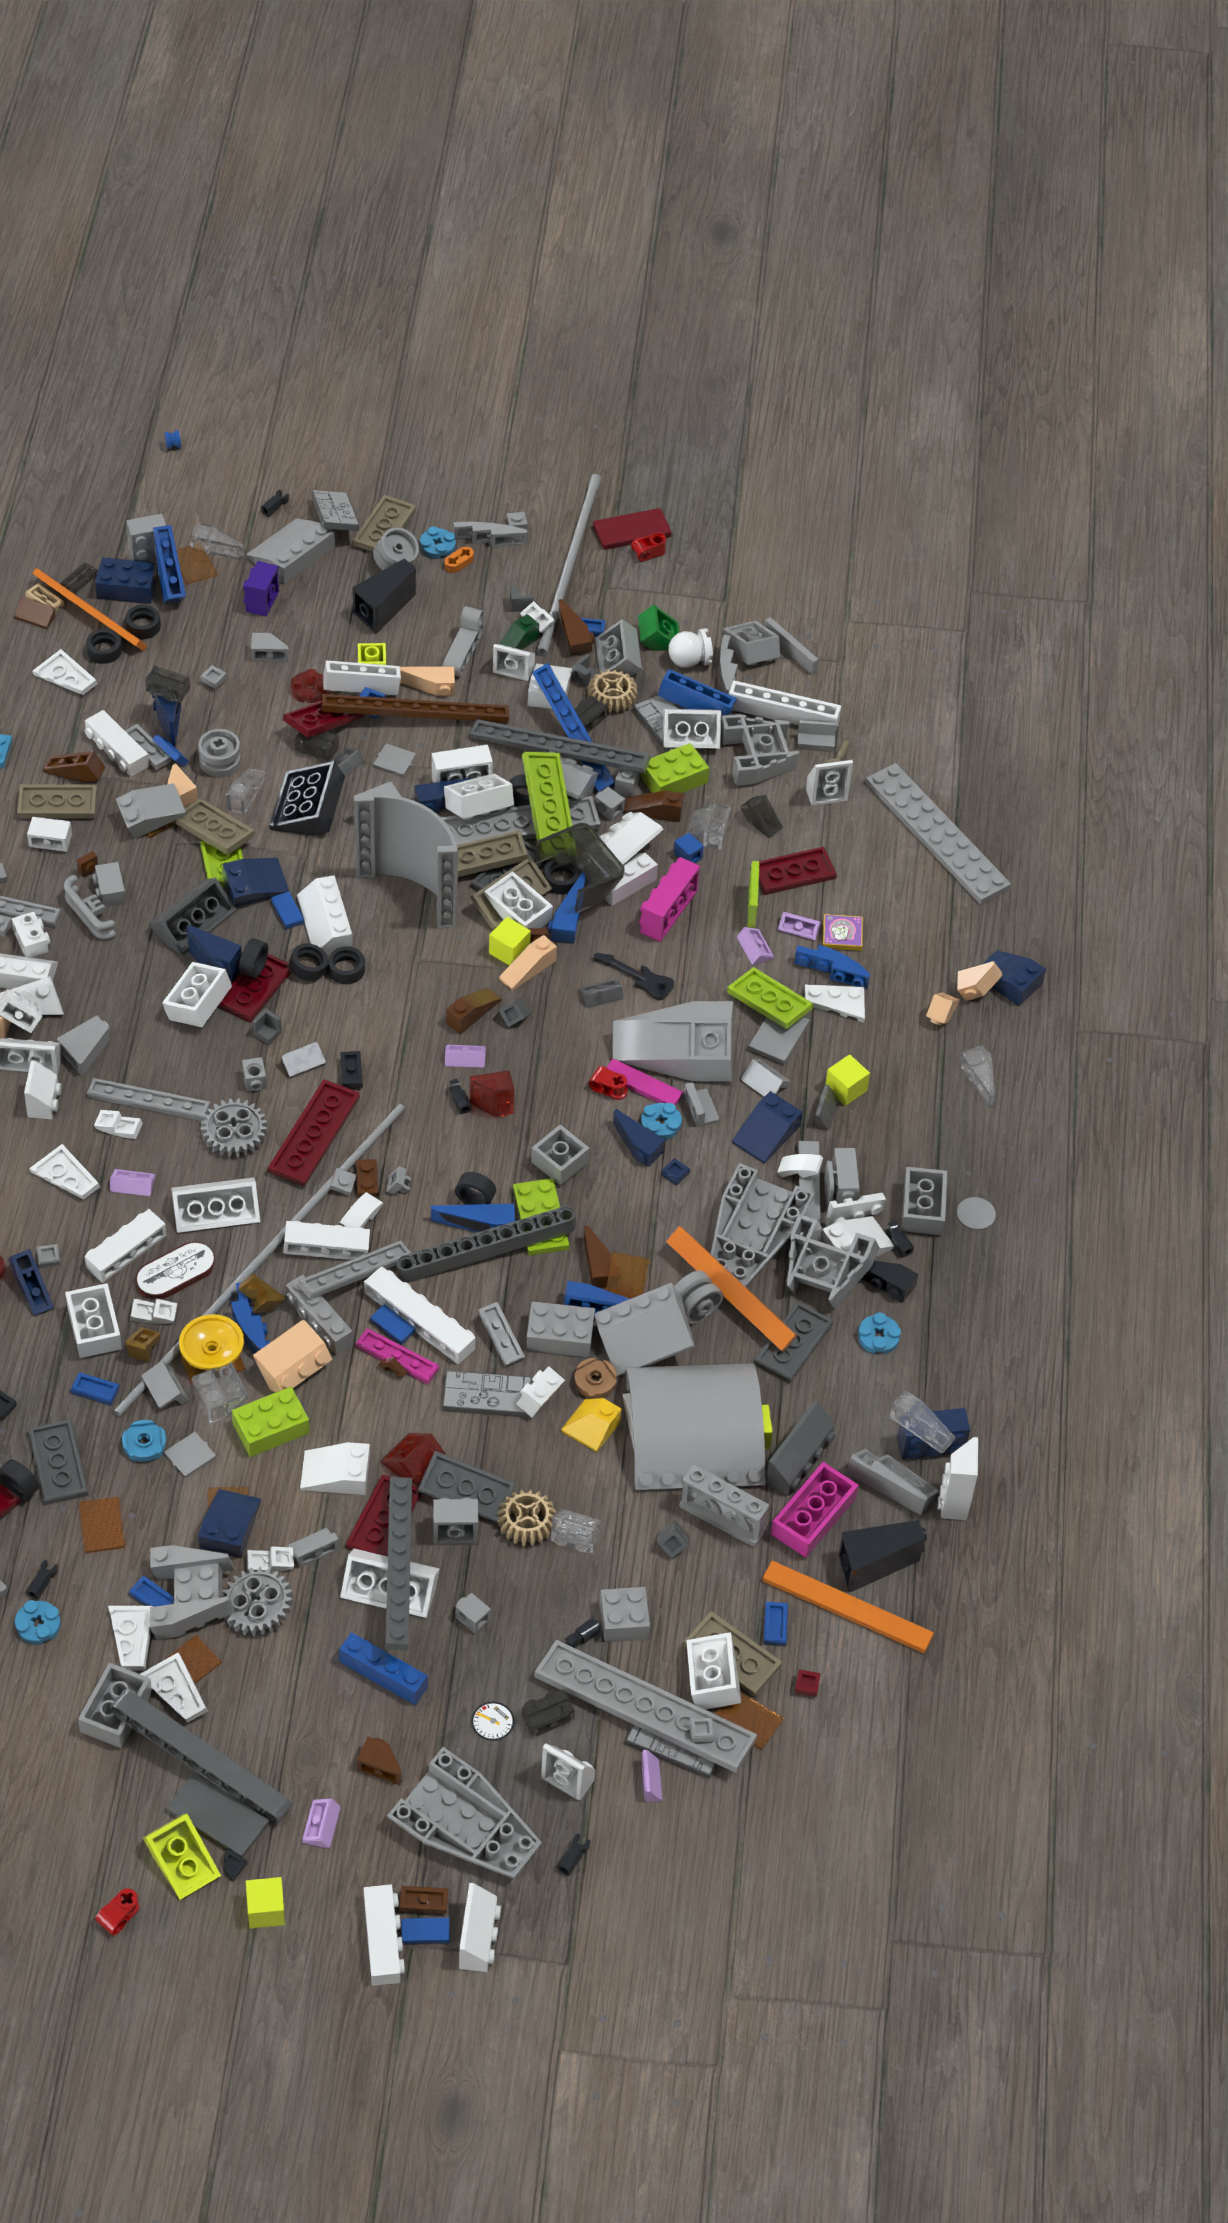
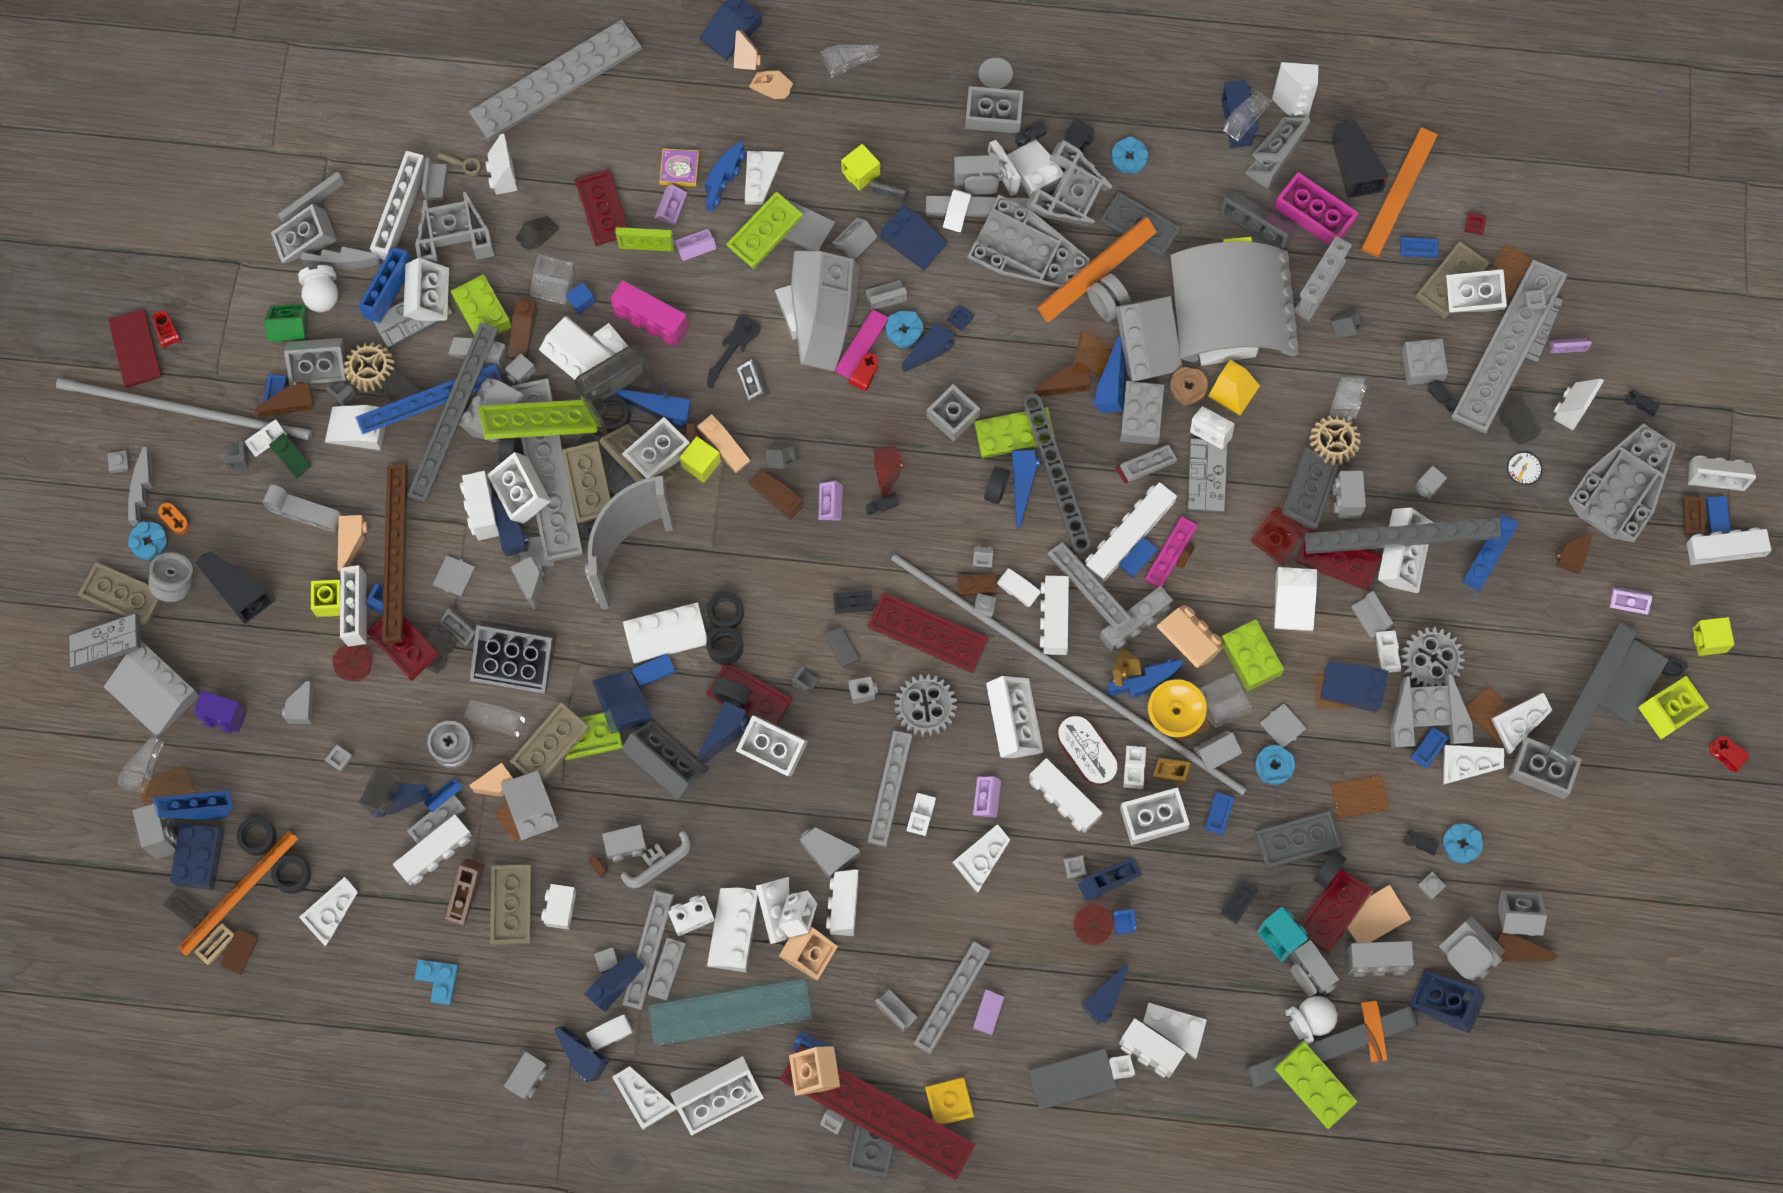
camera: 85 degrees left, 20 degrees up
white slope [24,1060,61,1119] -> none
black bar [261,490,289,517] -> none
white slope [493,644,535,681] -> none

